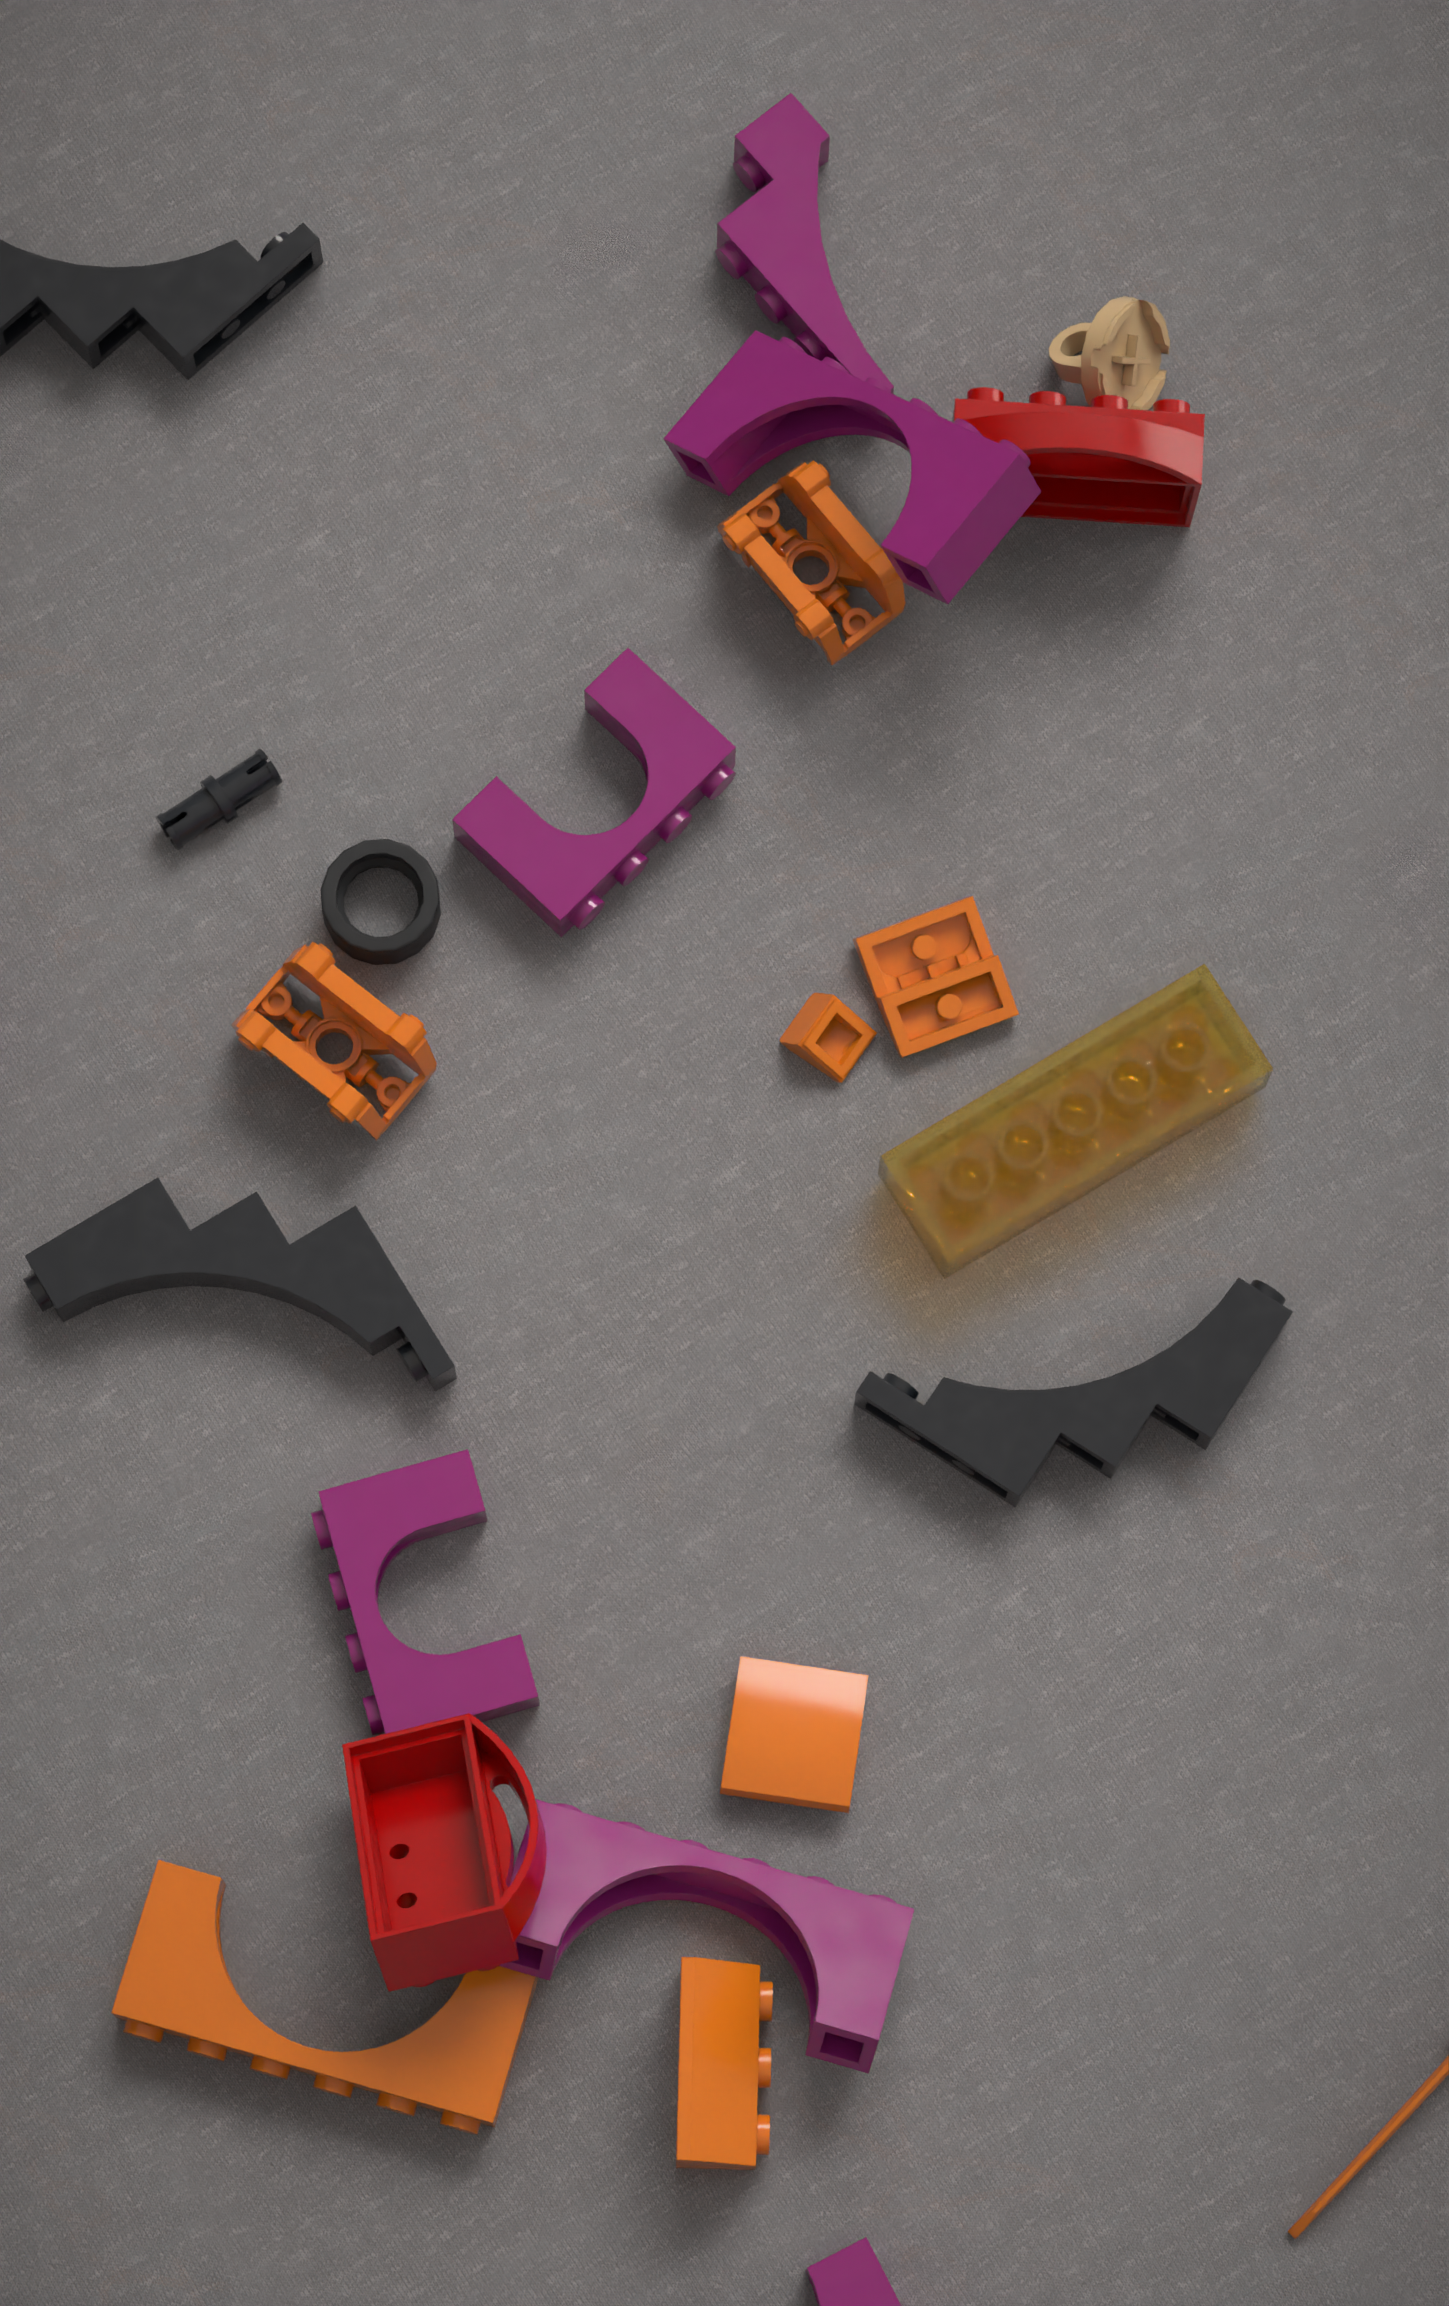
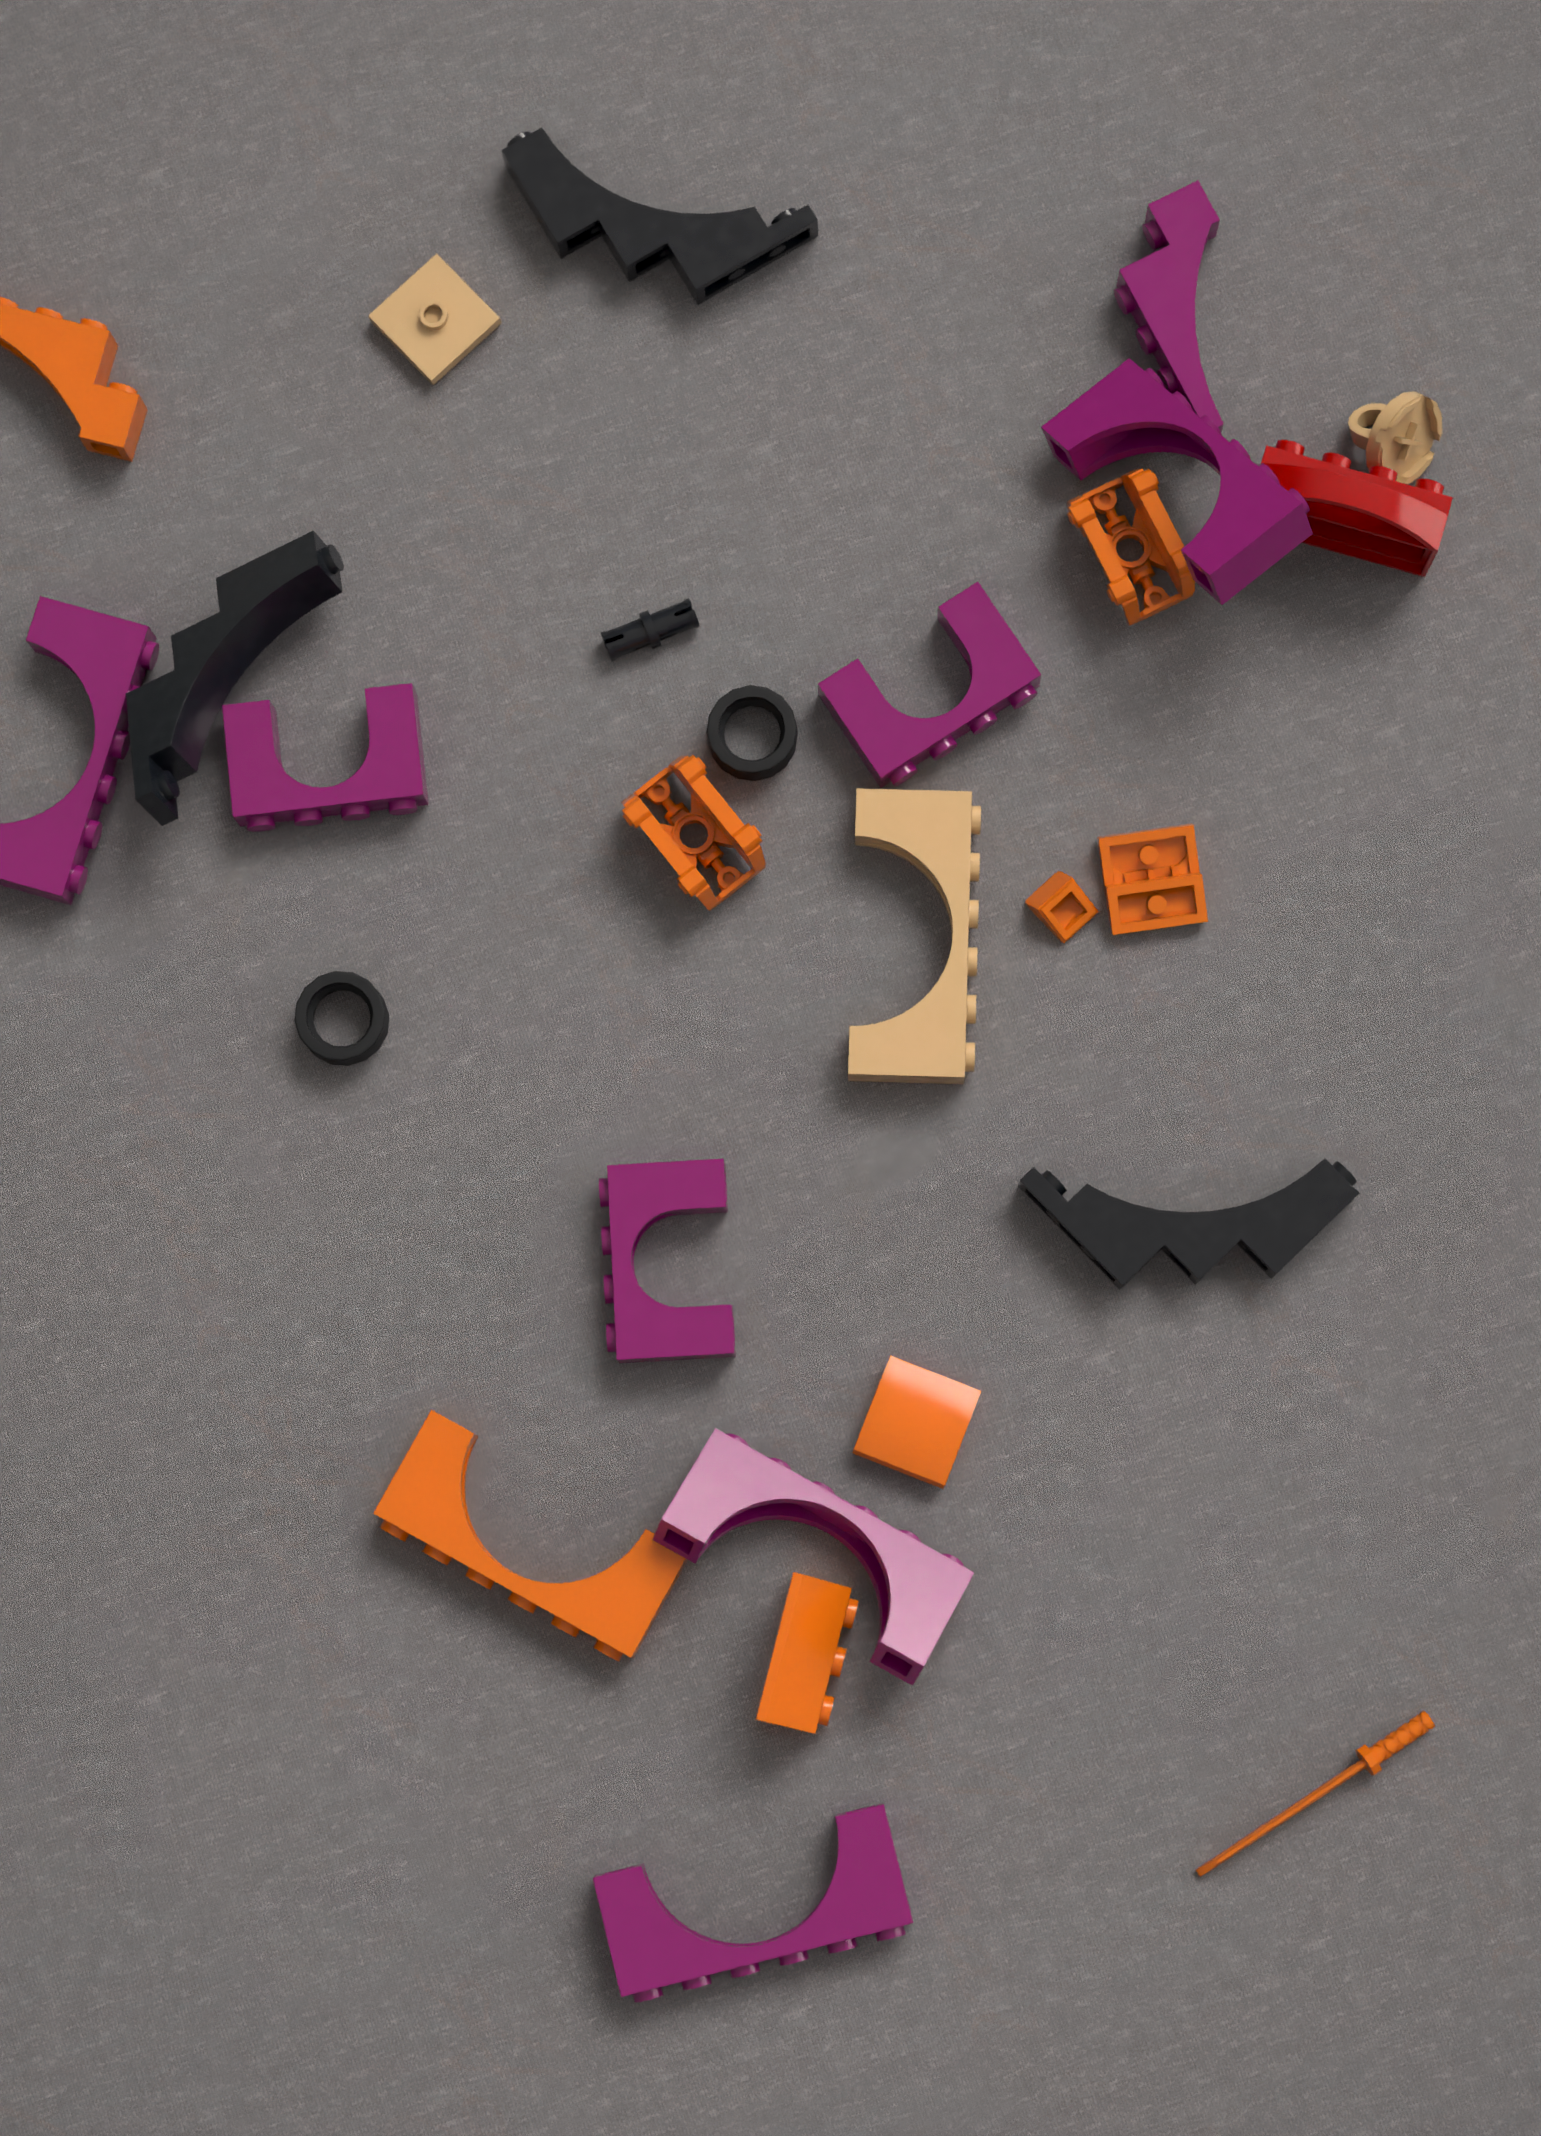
camera: 25 degrees right, 5 degrees up
black arch [23,1177,457,1392] -> none
red piece [342,1713,547,1992] -> none
clear yellow brick [878,964,1273,1279] -> none
none -> tan arch [848,788,981,1084]

